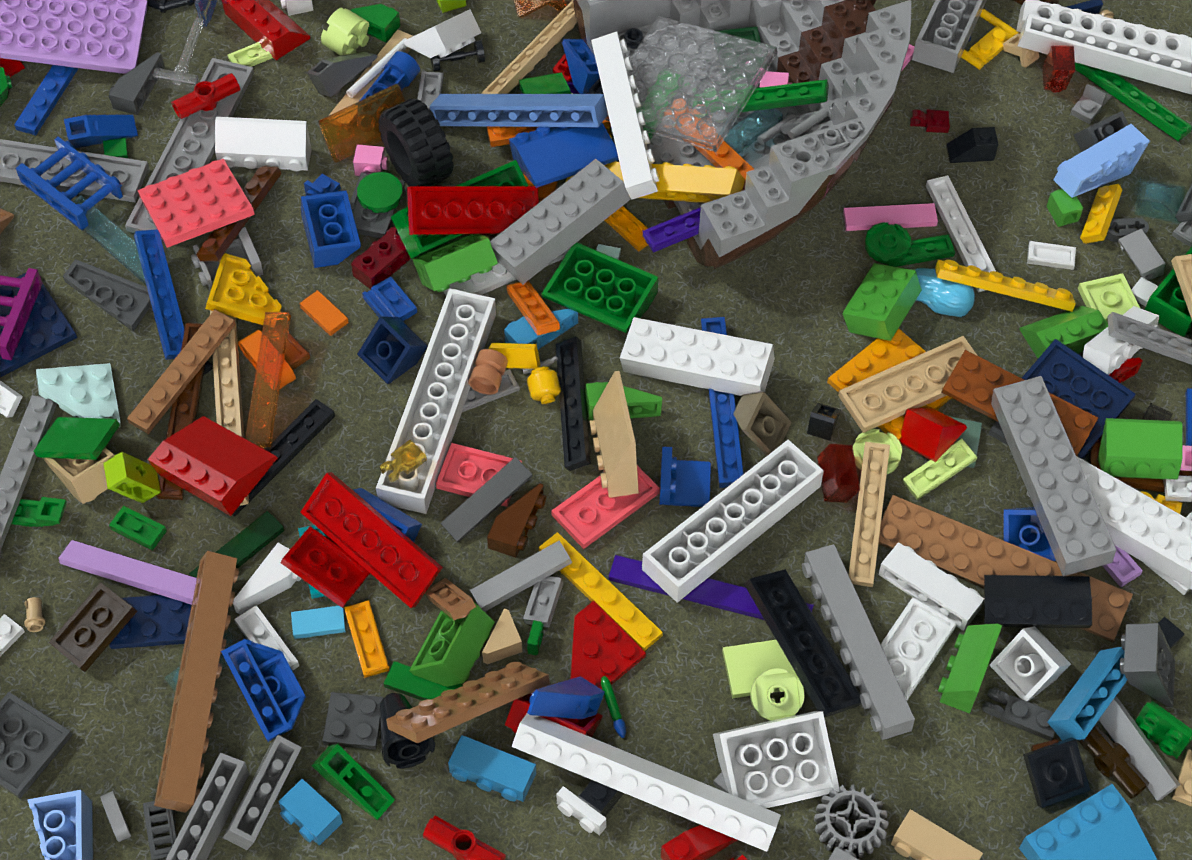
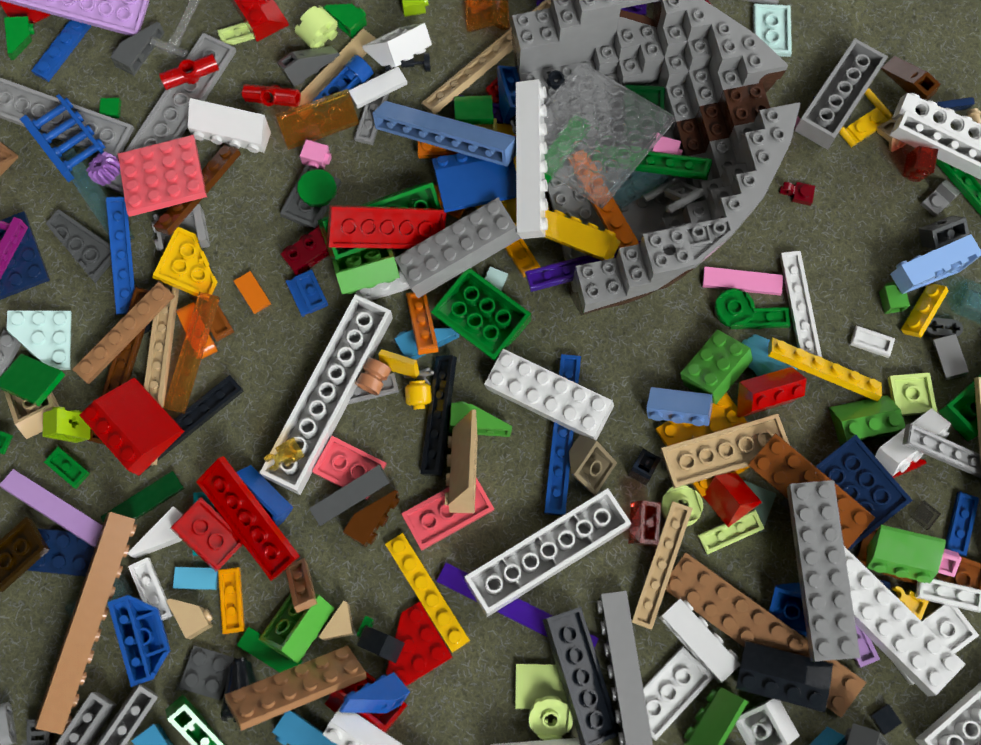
camera: 10 degrees right, 15 degrees up
blue slope [64,115,138,149] -> none
blue slope [301,190,361,268] -> none
blue bracket [304,174,341,196] -> none
white piece [346,38,407,98] -> none
dark blue slope [357,316,428,384] -> none
black tyre [379,98,454,187] -> none
light grey tile [470,540,572,612] -> none
light grey plate [523,576,564,627] -> none
green piece [601,676,626,738] -> none
blue bracket [659,447,711,507] -> none
black slope [946,127,999,163] -> none
white tile [1131,277,1158,307] -> none
none -> medium lavender gear [86,152,120,186]
none -> tan slope [166,599,213,640]
none -> red piece [242,84,301,107]
none -> white tile [348,67,407,109]
none -> black slope [356,625,405,663]
none -> medium blue brick [646,387,713,426]
none -> red slope [737,367,807,418]

